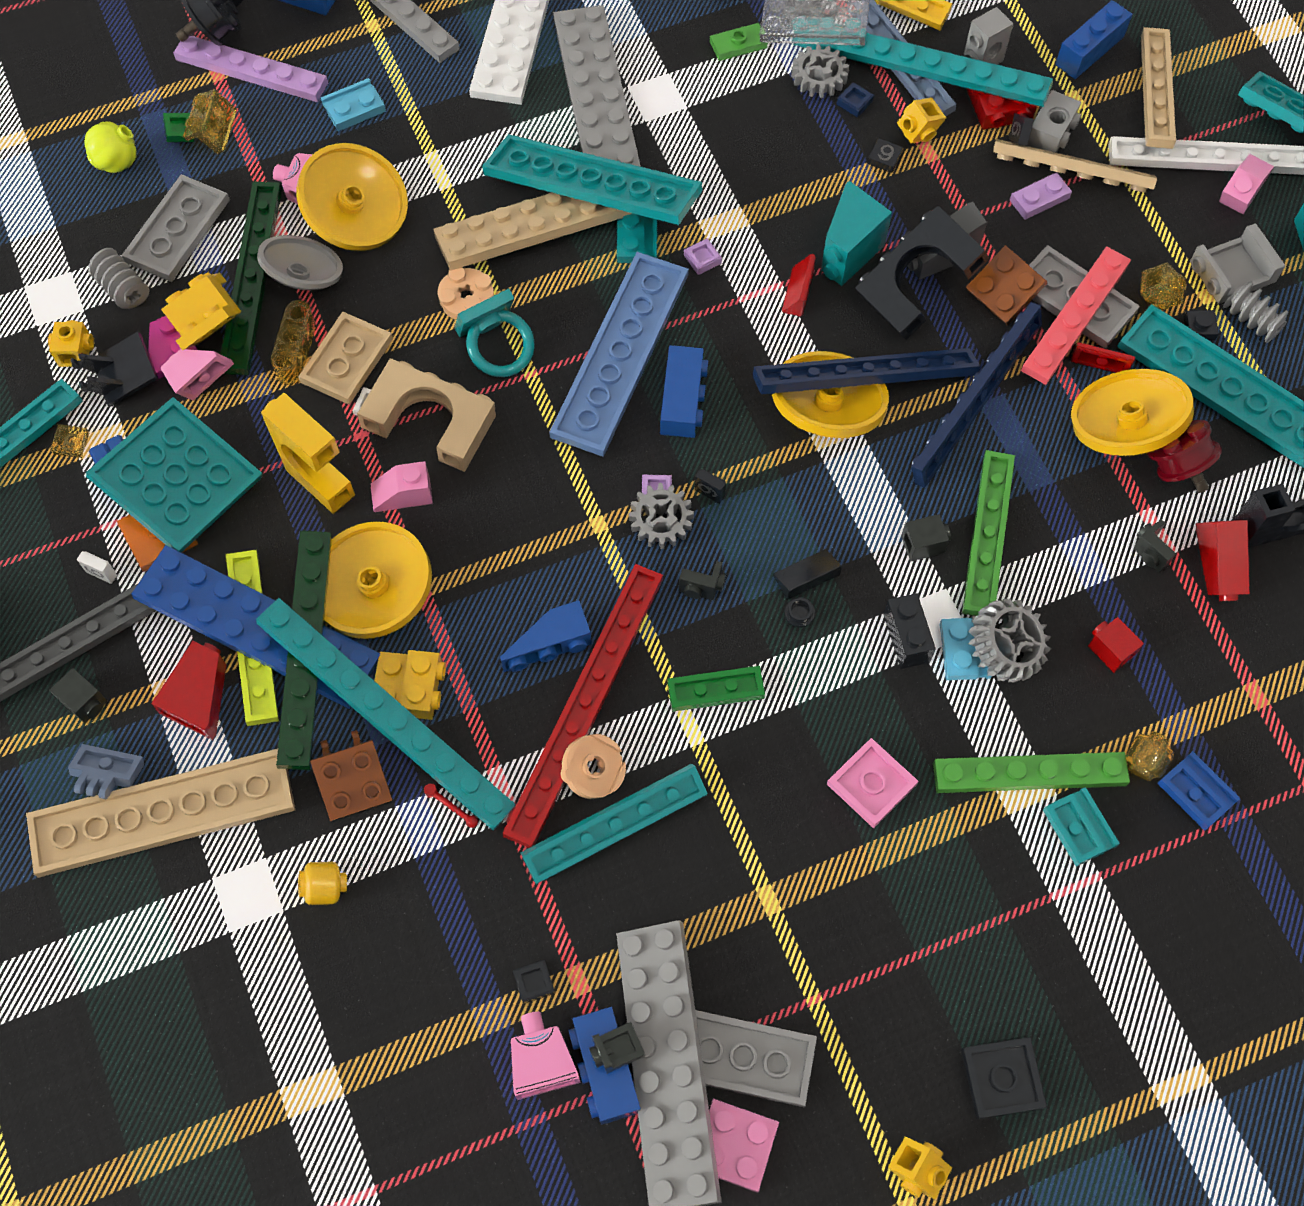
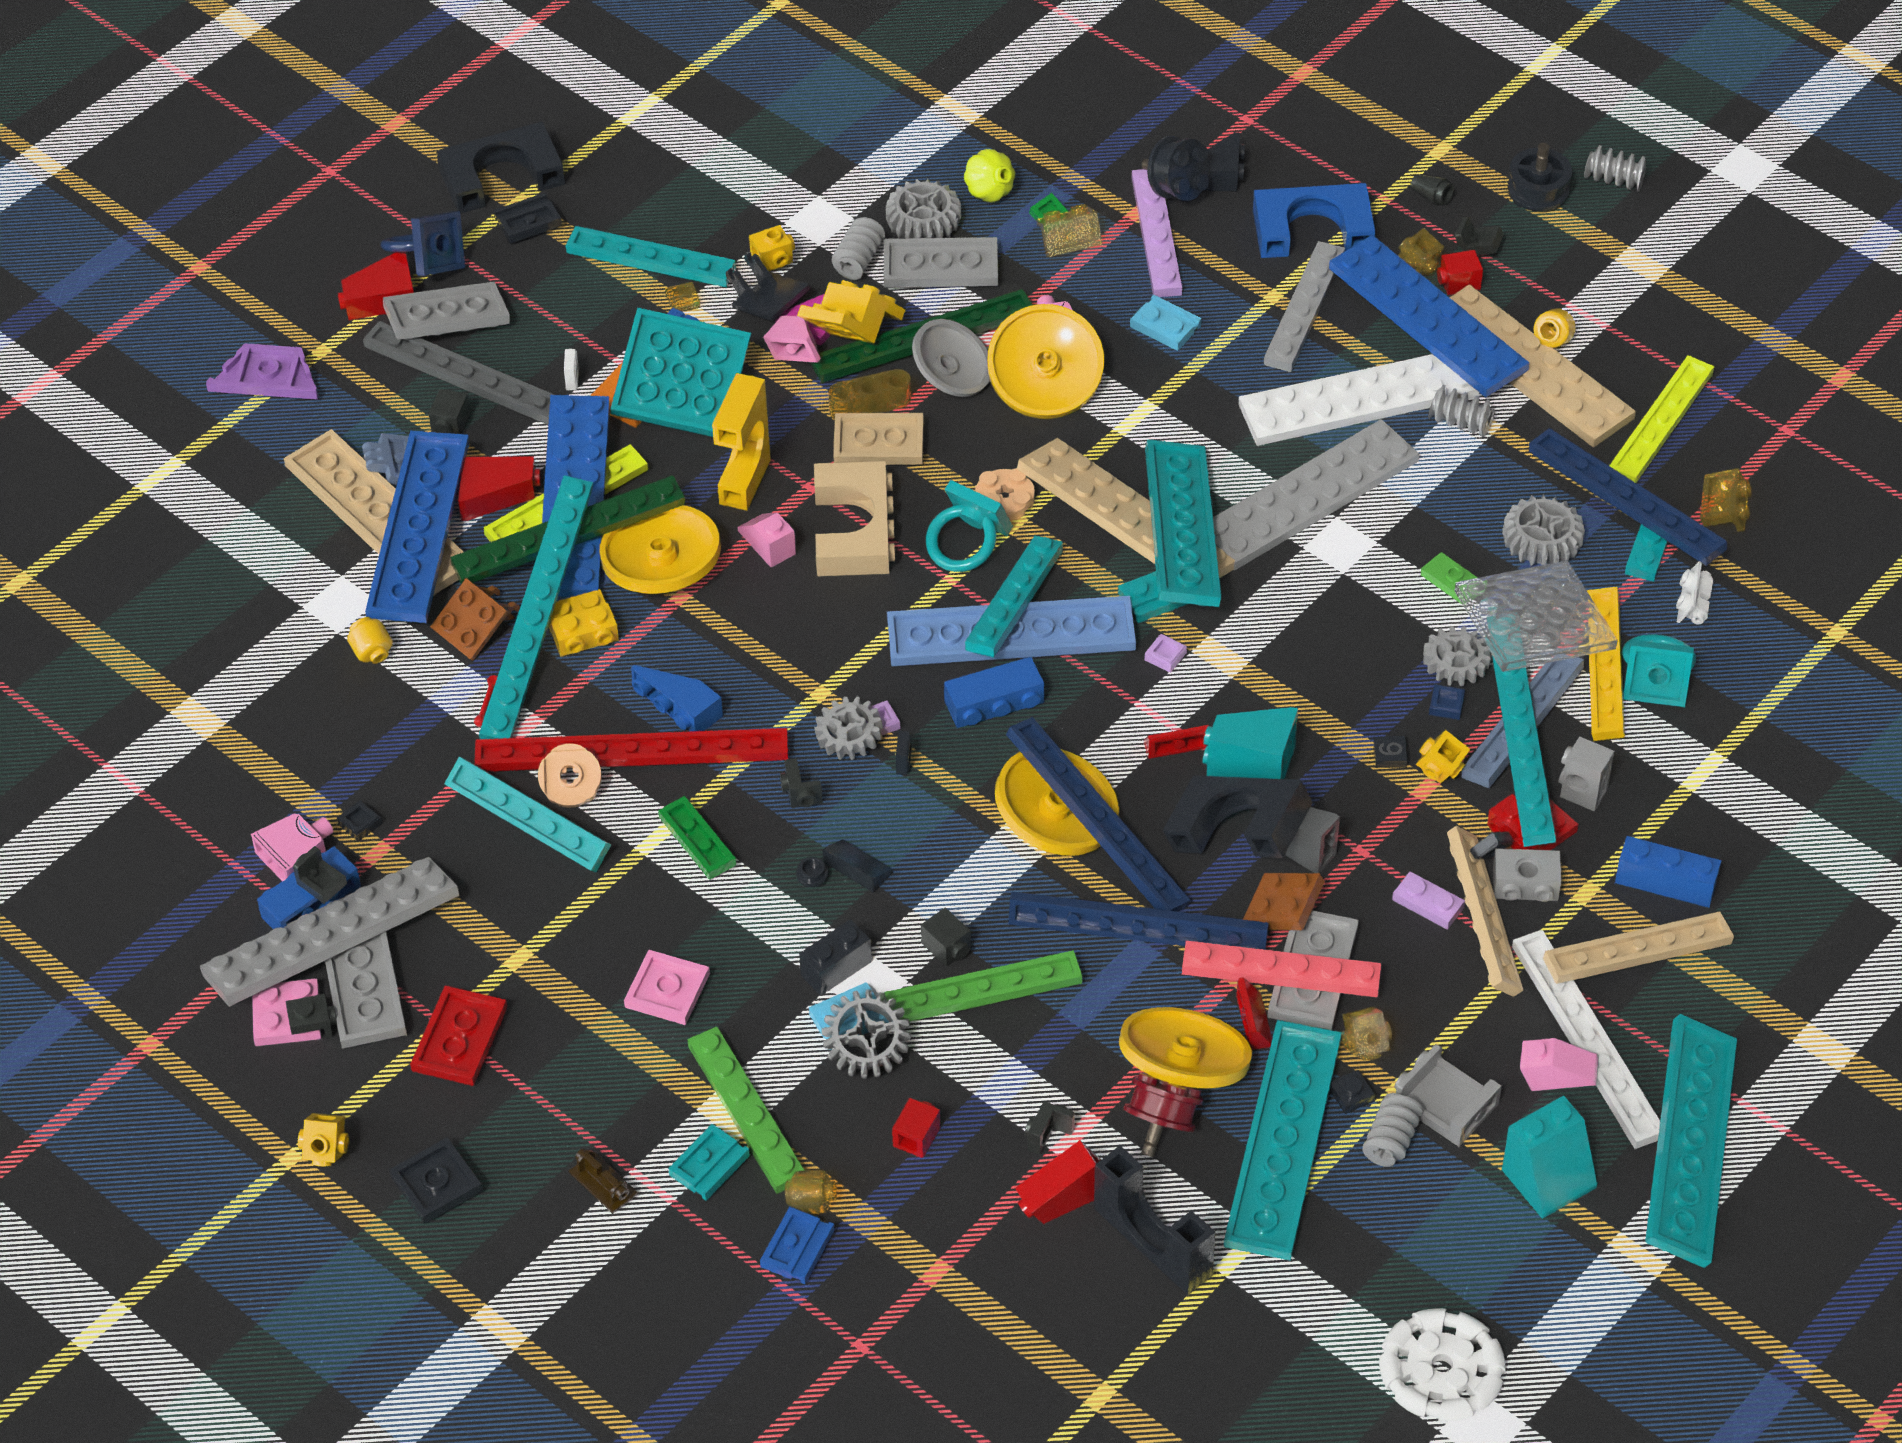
camera: 65 degrees right, 15 degrees down
none -> pearl dark grey bracket [285,994,337,1038]
none -> blue plate [365,431,470,623]
none -> red plate [410,986,507,1086]
none -> dark brown hinge [569,1148,638,1214]
none -> light grey gear [886,179,961,239]
none -> teal plate [965,536,1063,657]

